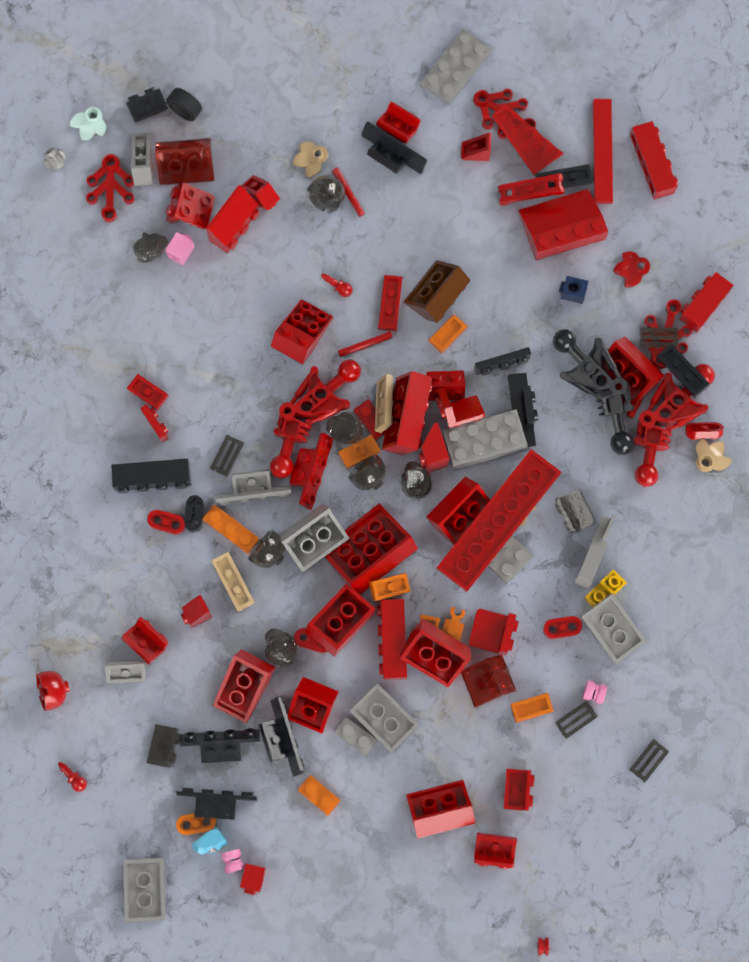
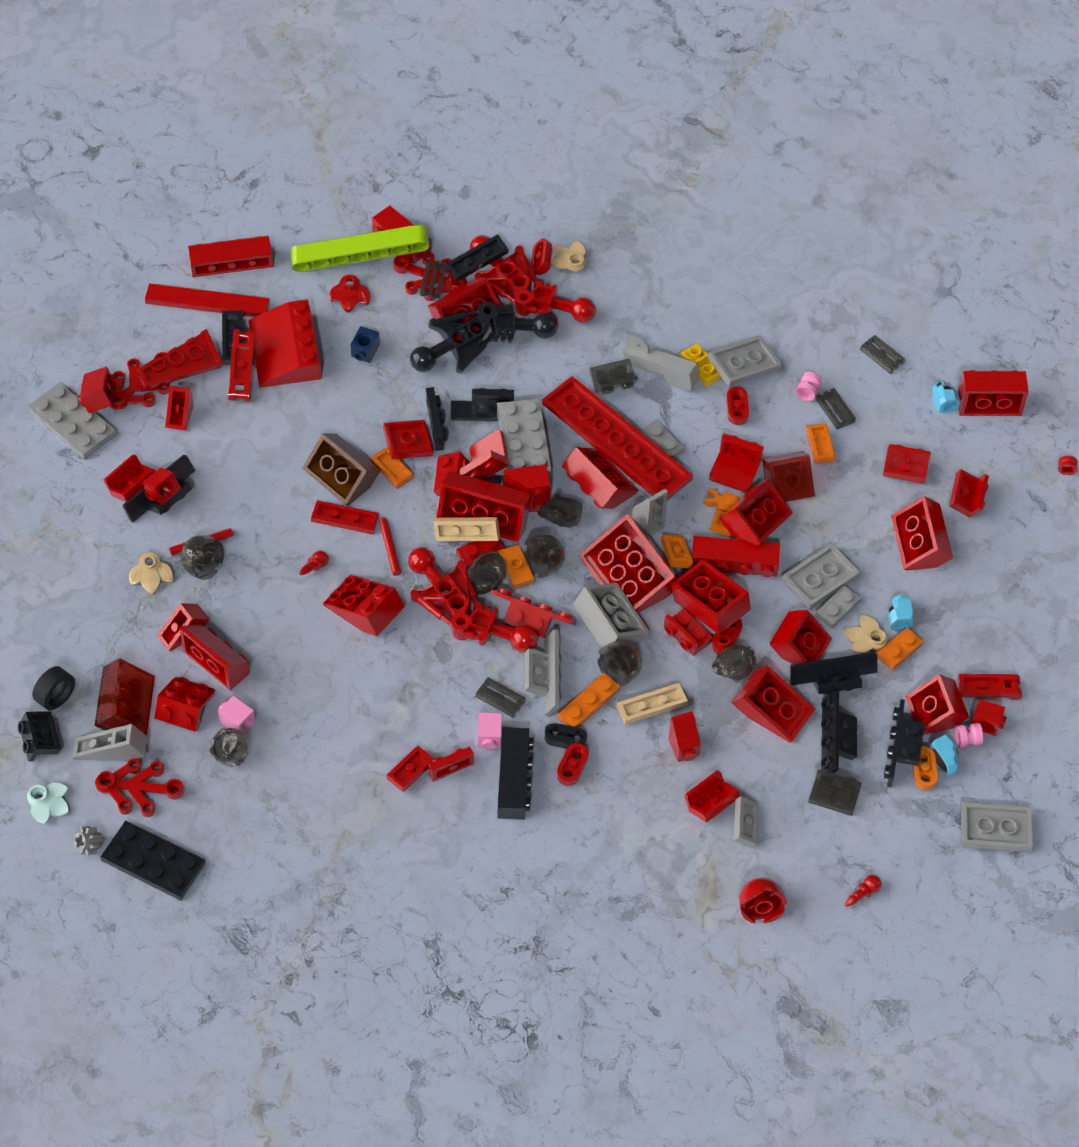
camera: 85 degrees left, 20 degrees down
none -> red brick [79,366,116,414]
none -> black plate [100,820,206,901]
none -> red brick [142,467,181,504]
none -> lime beam [291,225,429,272]
none -> red tile [383,420,434,460]
none -> bright pink brick [478,713,502,750]
none -> light grey slope [632,489,668,537]
none -> red bracket [664,608,713,656]
none -> tan plate [844,615,887,653]
none -> medium azure rock [887,595,913,631]
none -> red slope [905,674,970,735]
none -> medium azure rock [933,381,961,413]
none -> red brick [958,370,1029,416]
none -> red plate [958,674,1022,700]

